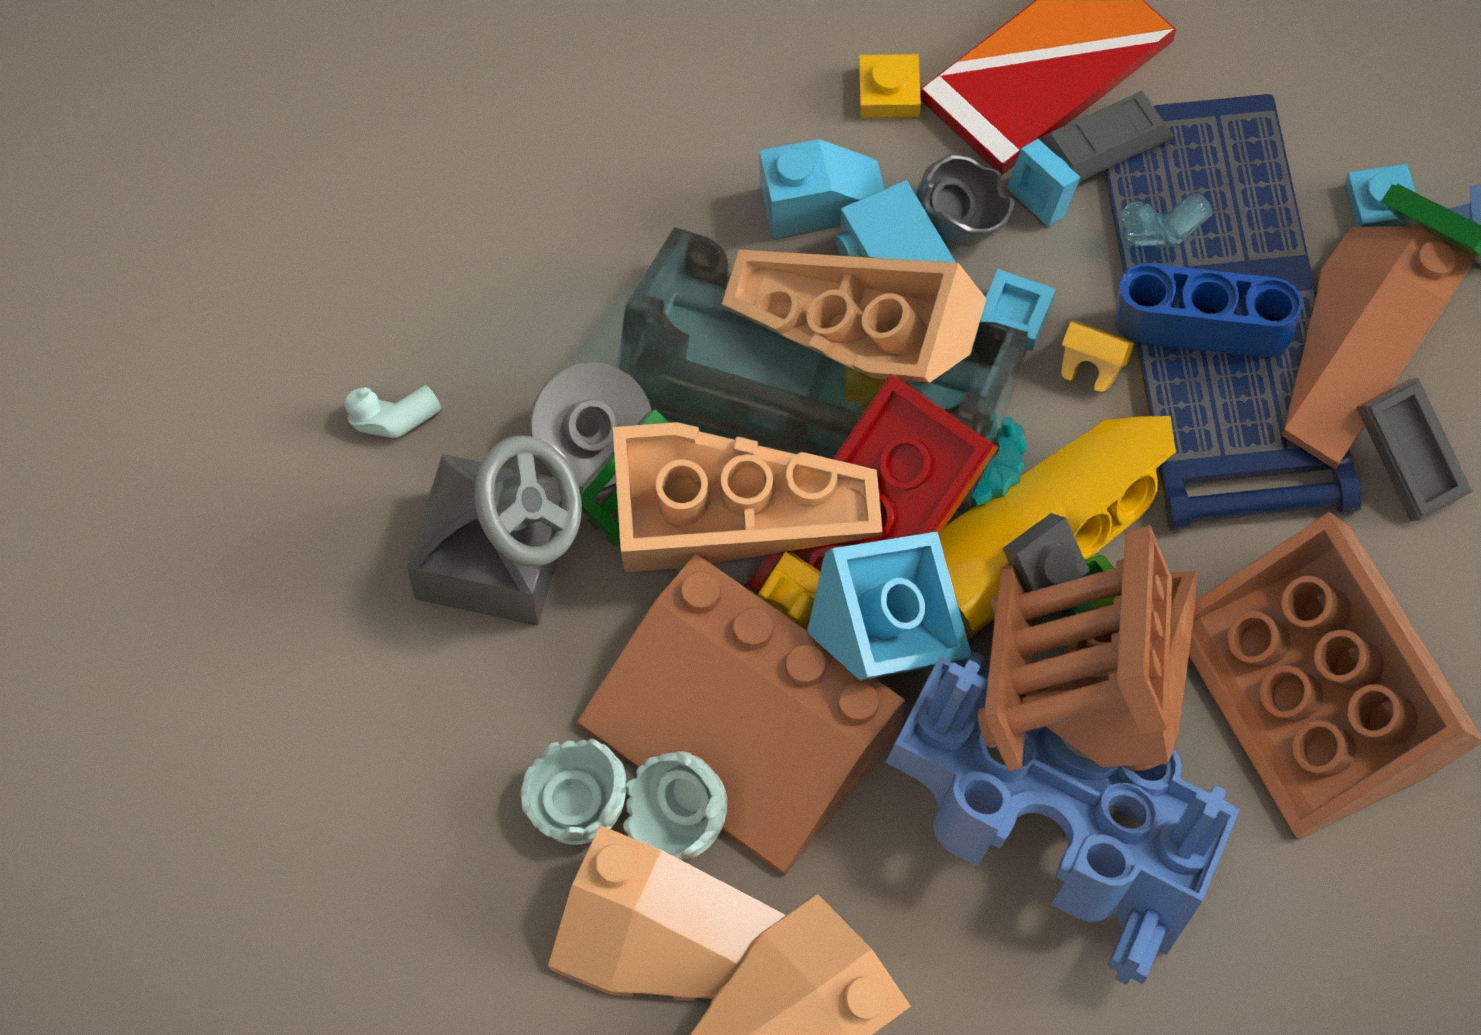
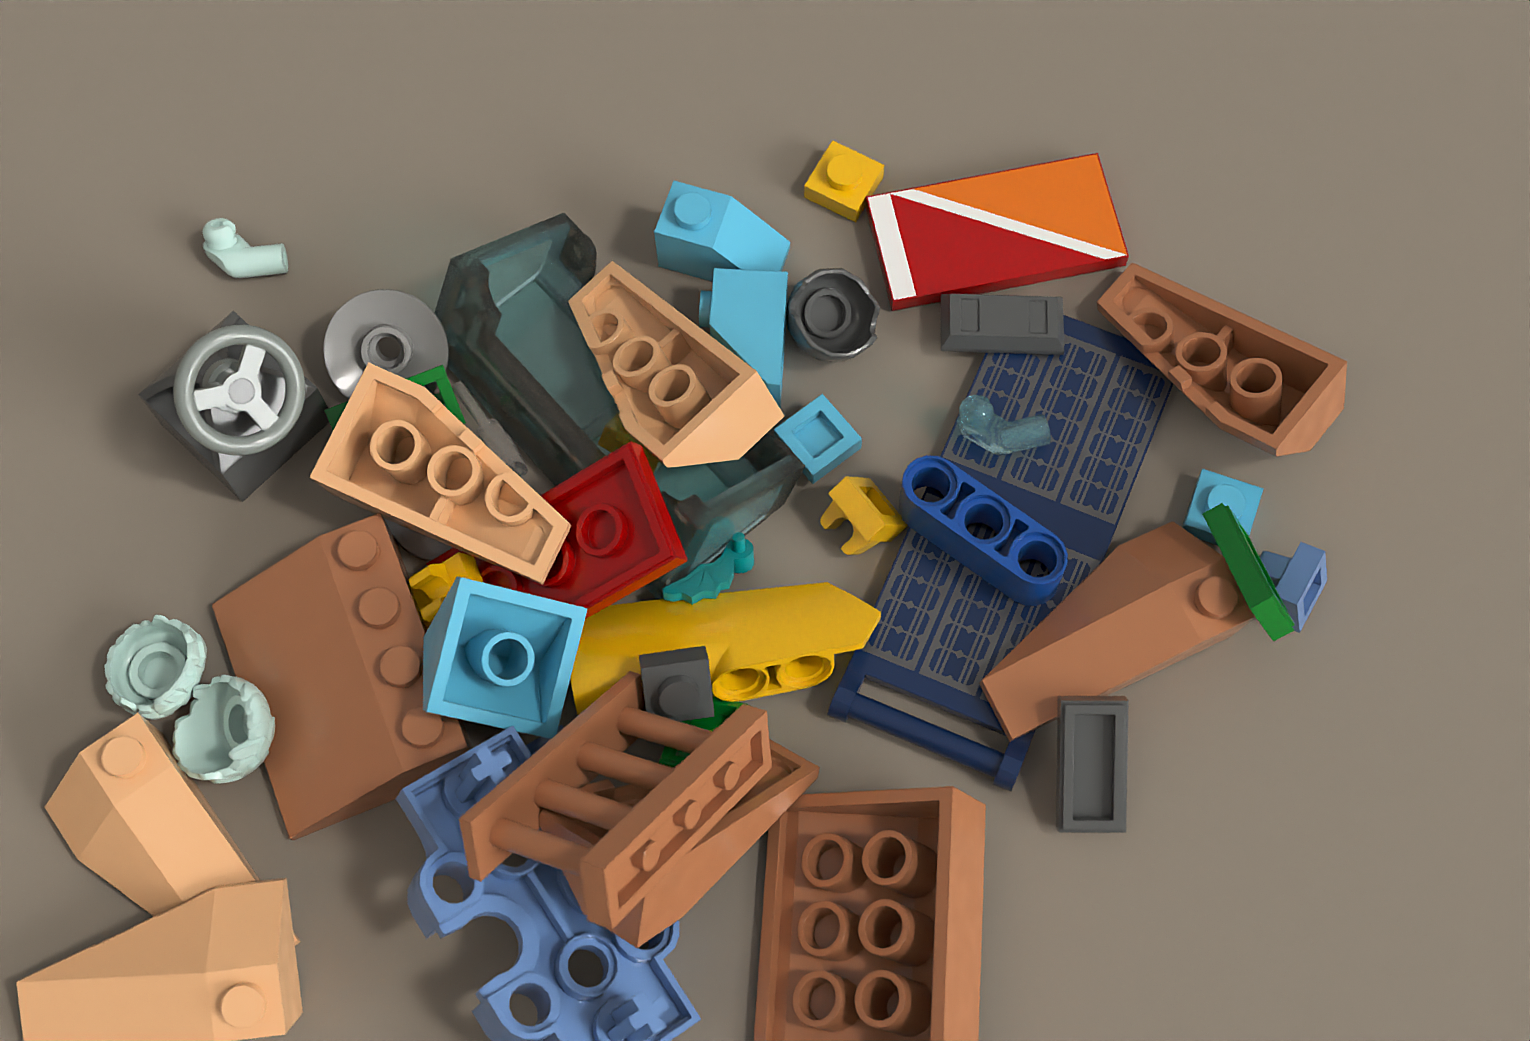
camera: 30 degrees right, 5 degrees up
medium azure plate [1006,139,1080,227] -> none
none -> nougat wedge [1097,262,1347,457]

